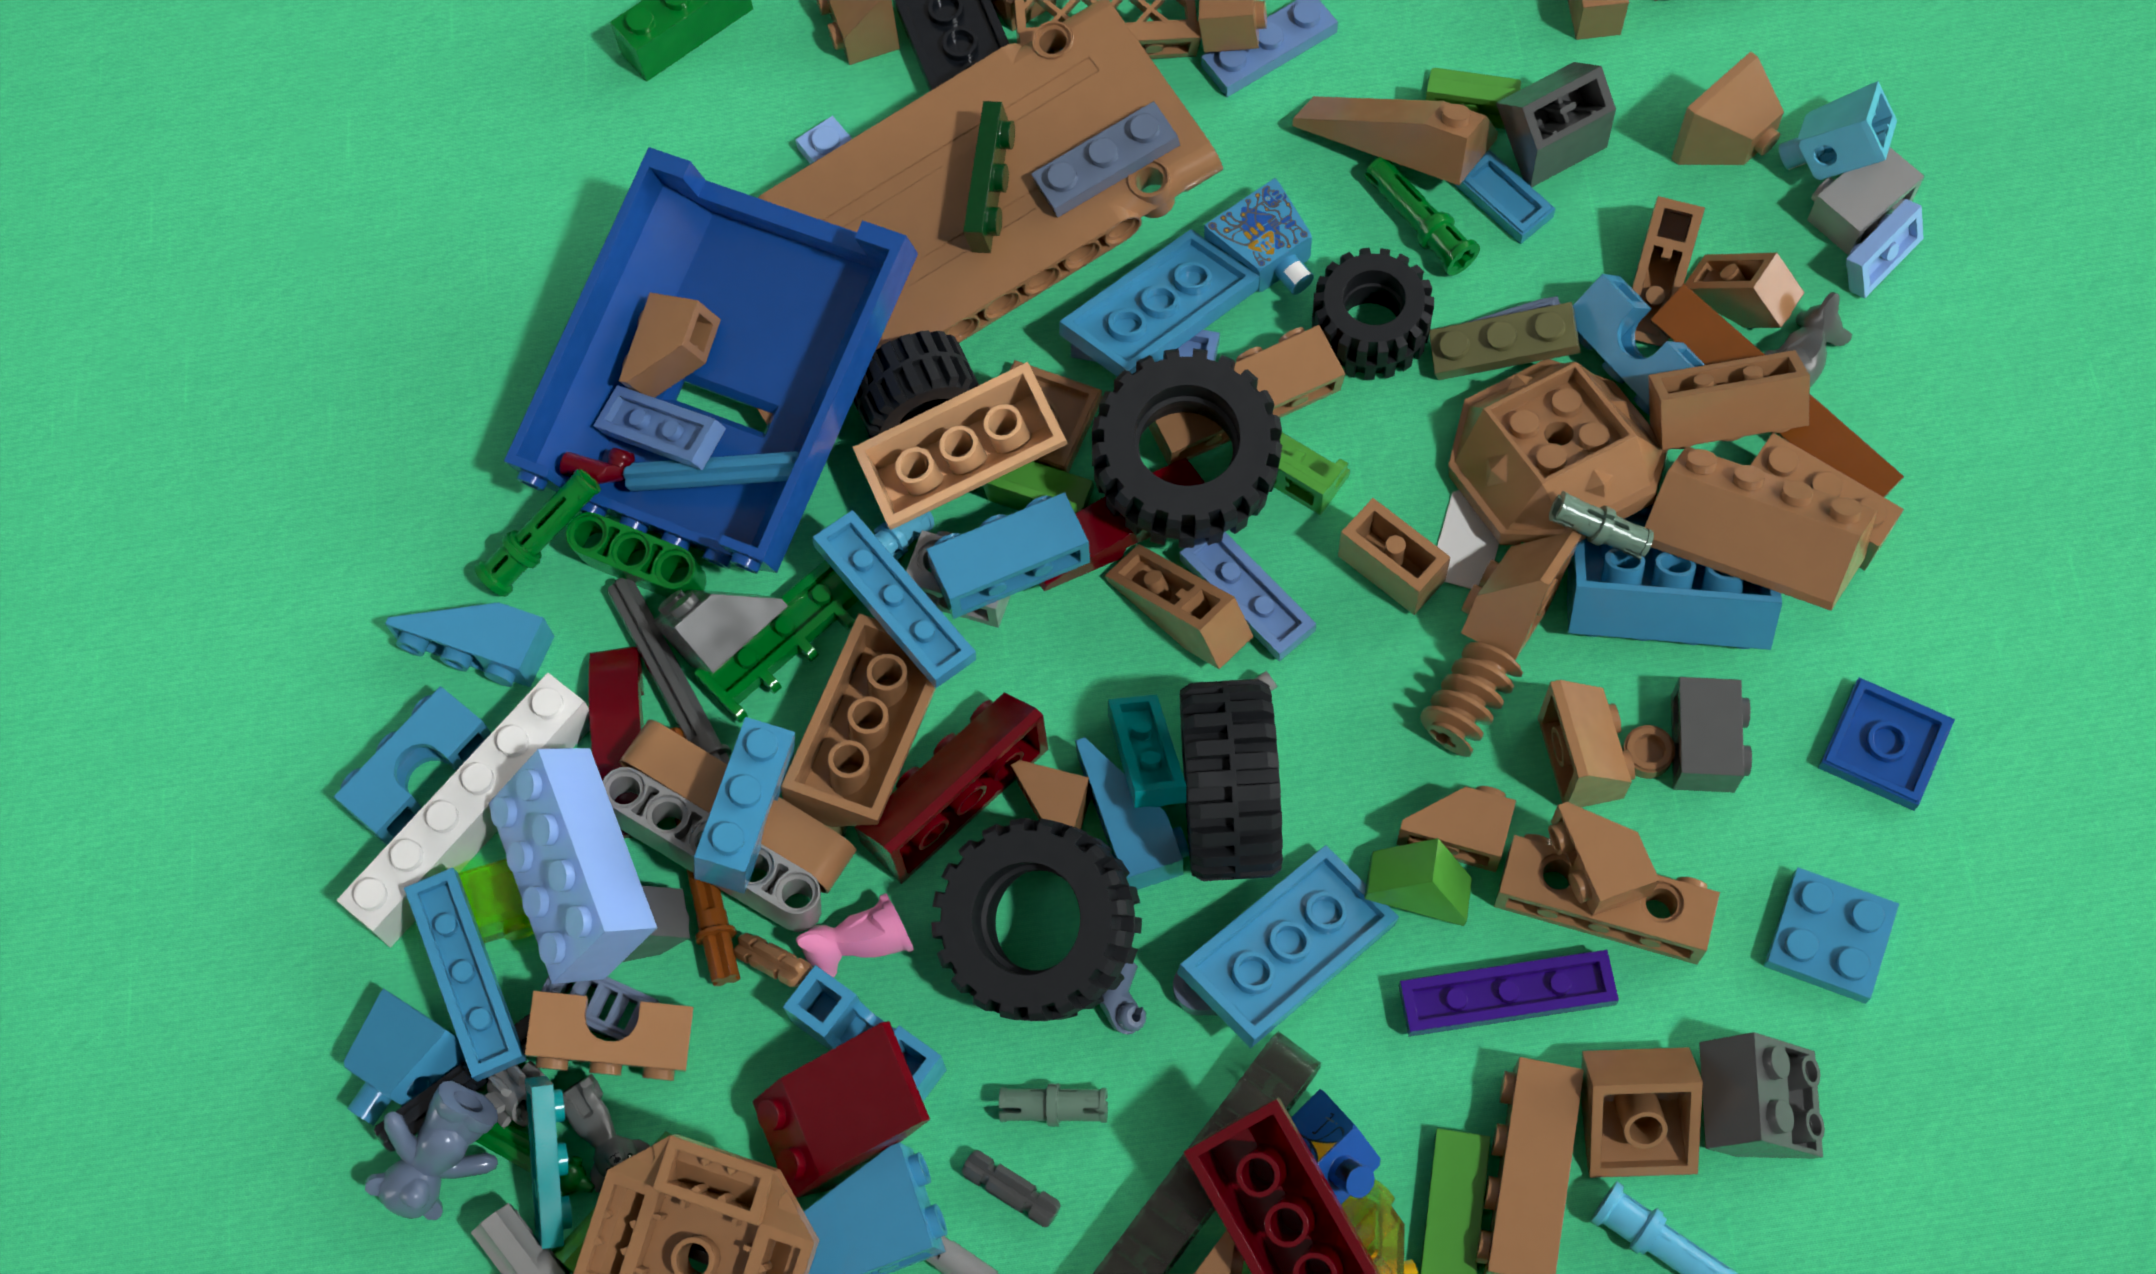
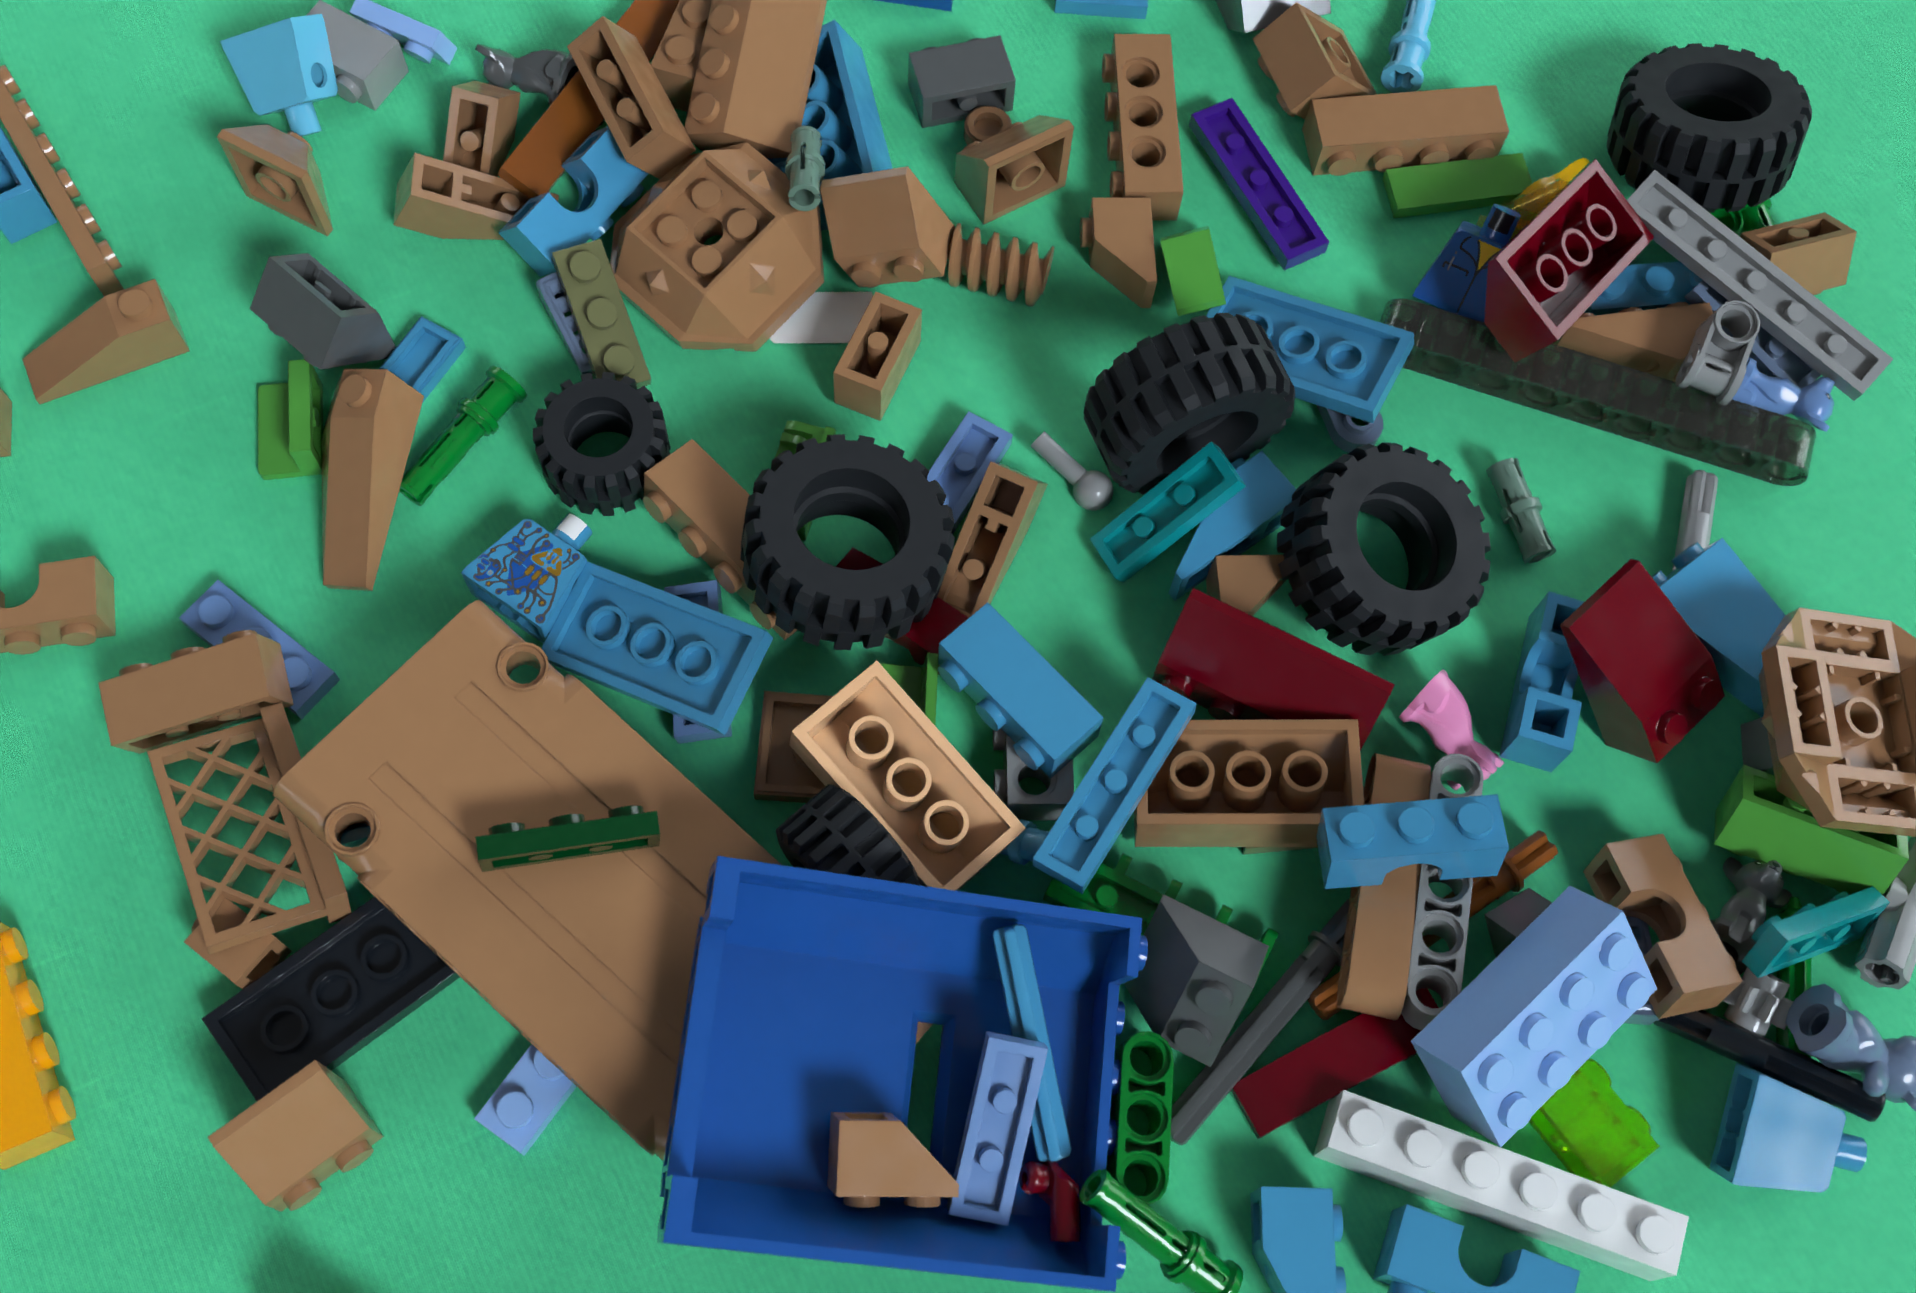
camera: 120 degrees left, 0 degrees up
dark azure plate [404,867,527,1082] -> none
medium nougat axle [734,933,813,988] -> none
dark grey axle [962,1150,1061,1227] -> none
sand blue plate [1031,101,1180,218] -> none
medium nougat slope [1548,802,1659,916] -> none

